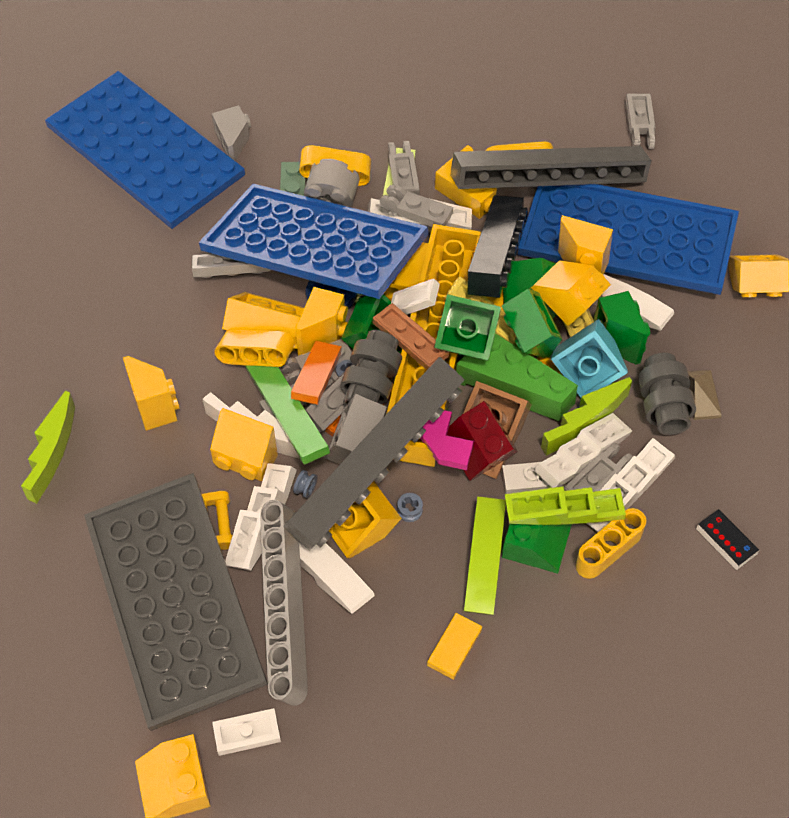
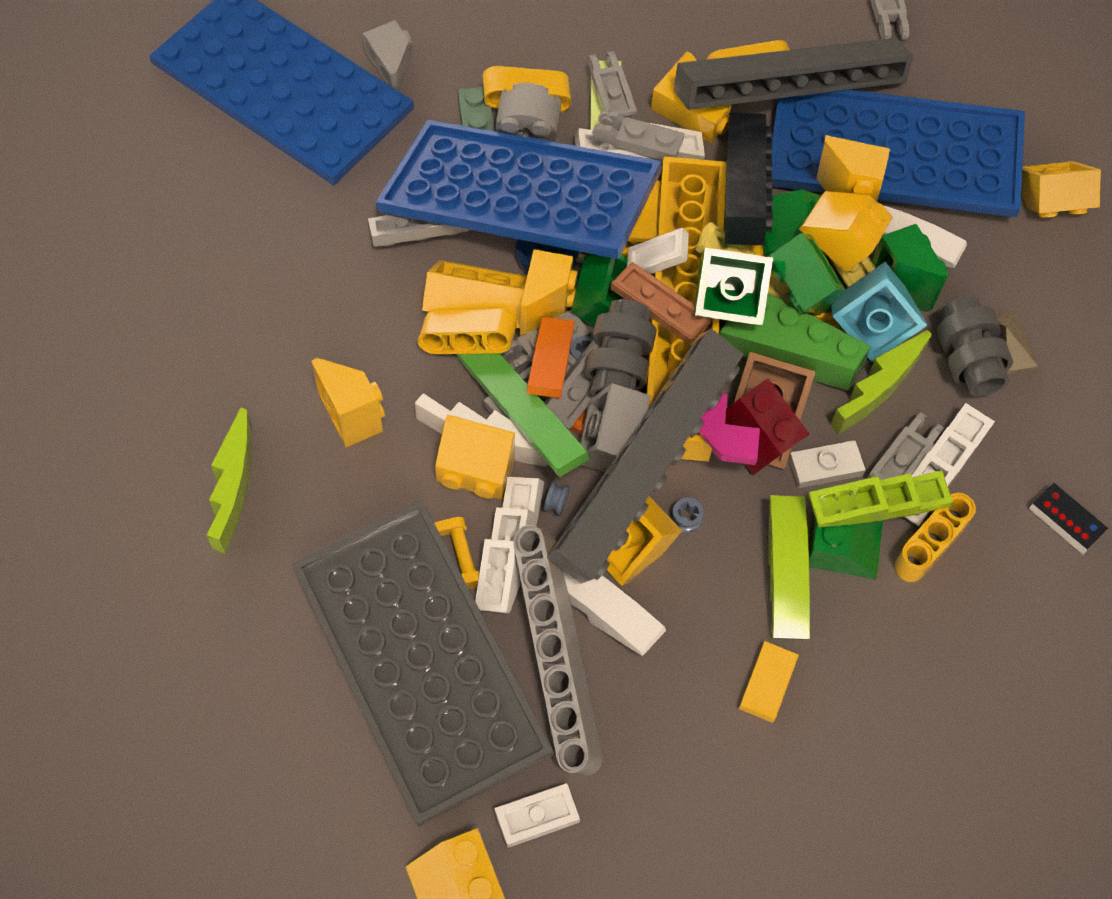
camera: 10 degrees left, 5 degrees up
white slope [535,413,632,488] -> none

